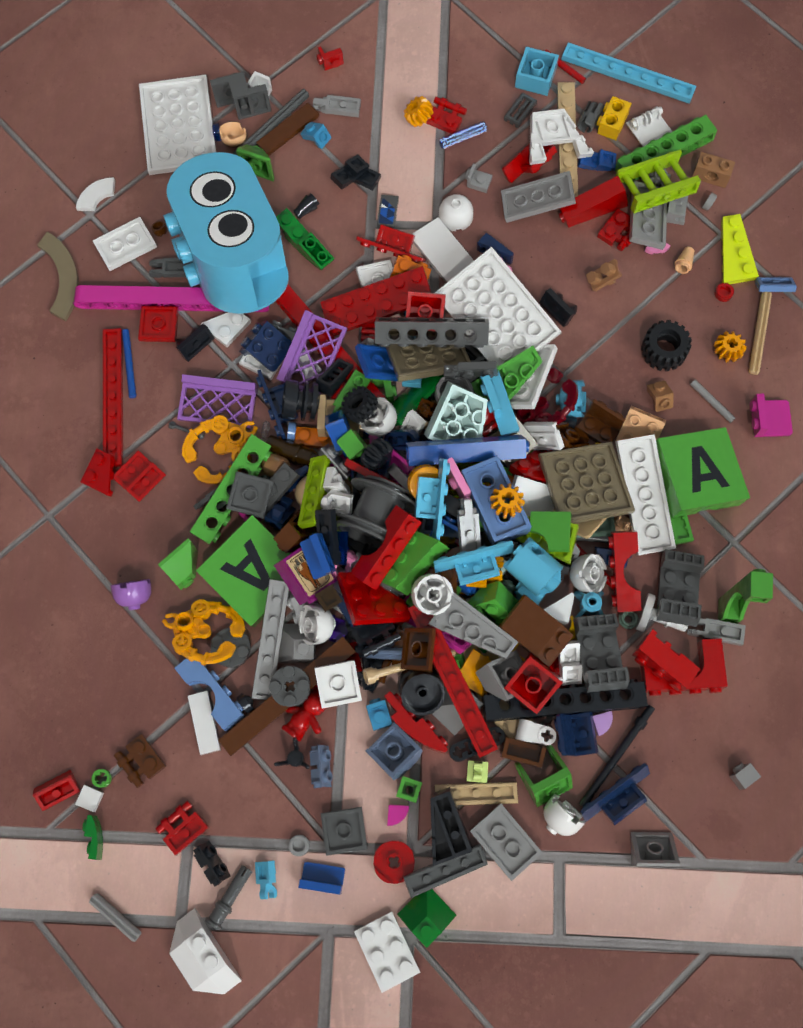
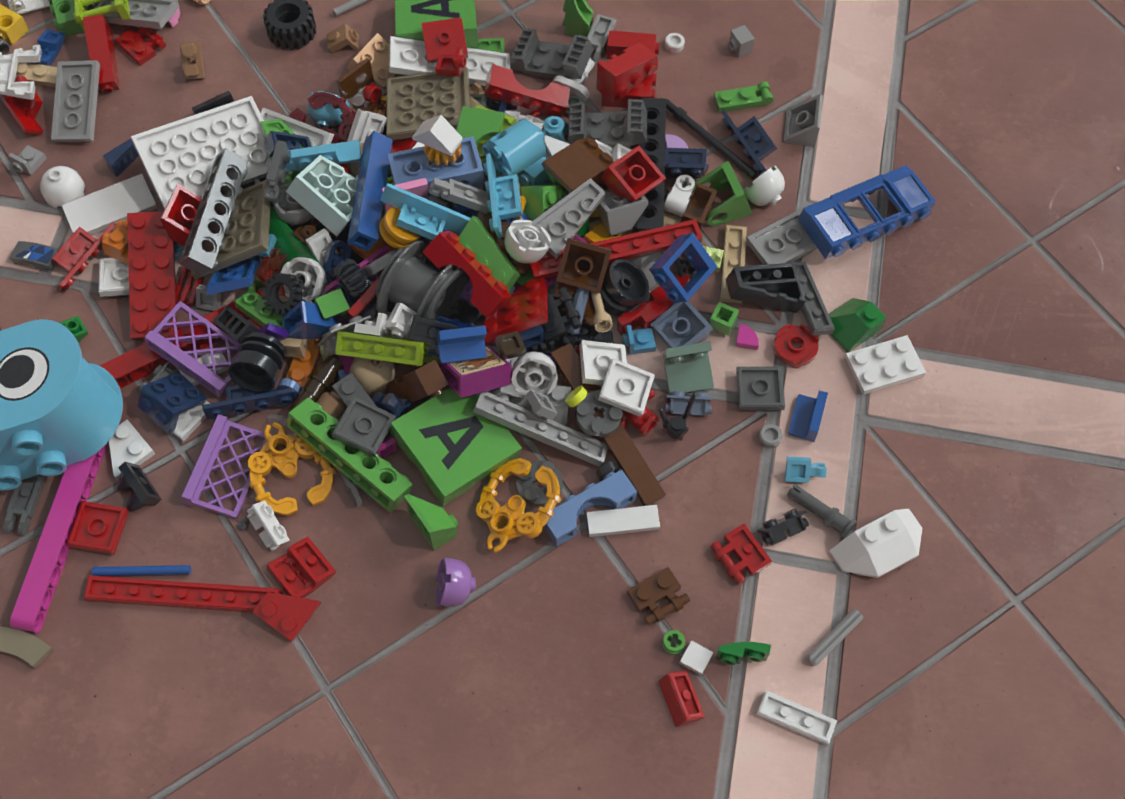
camera: 85 degrees left, 10 degrees down
none -> white hinge [247,501,290,551]
none -> clear red plate [255,248,287,283]
none -> dark purple tile [257,322,289,341]
none -> dark blue slope [264,131,312,157]
none -> red plate [363,83,382,103]
none -> white slope [412,115,463,156]
none -> red plate [421,17,468,64]
none -> red bracket [435,47,467,76]
none -> light grey bracket [518,389,558,420]
none -> neon yellow tile [565,385,587,407]
none -> white tile [598,358,655,417]
none -> blue window [649,233,717,303]
none -> sand green bracket [662,341,714,395]
none -> white tile [665,33,685,53]
none -> bright green plate [714,82,774,113]
none -> white tile [756,691,837,746]
none -> blue window [798,165,936,260]

